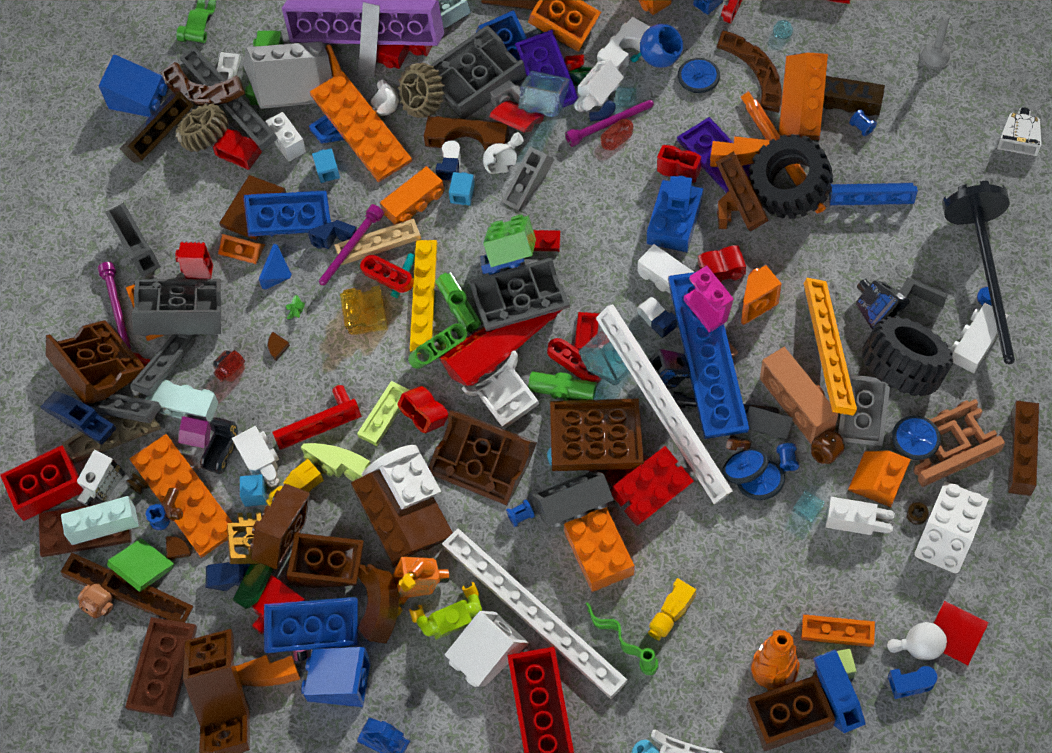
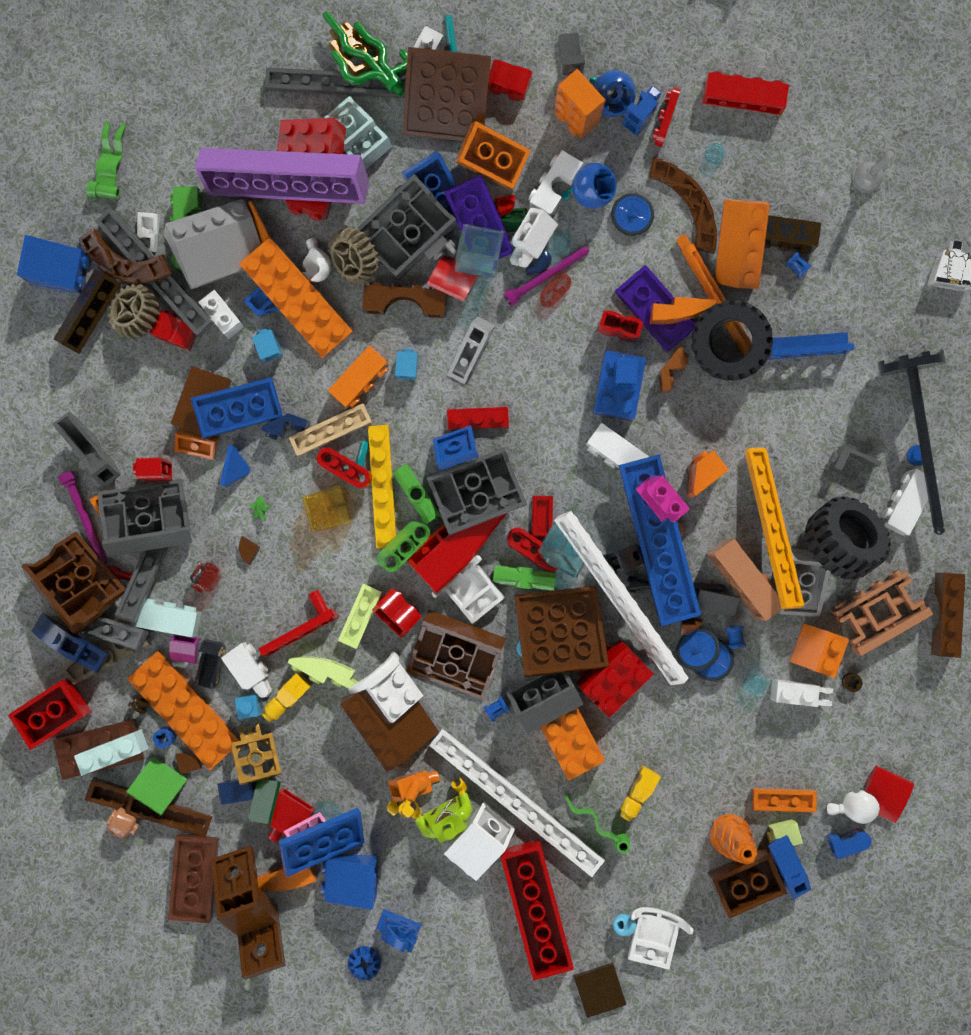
camera: 10 degrees left, 25 degrees up
white torso [77,449,125,507] -> none
reddish brown arm [163,488,183,521] -> none
reddish brown brick [250,483,310,569] -> none
reddish brown slope [287,532,364,588] -> none
magenta piece [319,204,384,286] -> none
reddish brown arch [357,564,399,644] -> none
flat silver sticker [358,2,380,78] -> none
leg [436,141,461,181] -> none
white hair [483,132,524,174] -> none
bright green brick [483,215,536,267] -> none
leg [637,297,677,338] -> none
red brick [698,245,746,282] -> none
reddish brown plate [716,151,769,232] -> none
reddish brown head [811,431,845,464] -> none
torso [856,279,910,330] -> none
blue wheel [892,415,941,460] -> none
white bracket [915,481,988,573] -> none

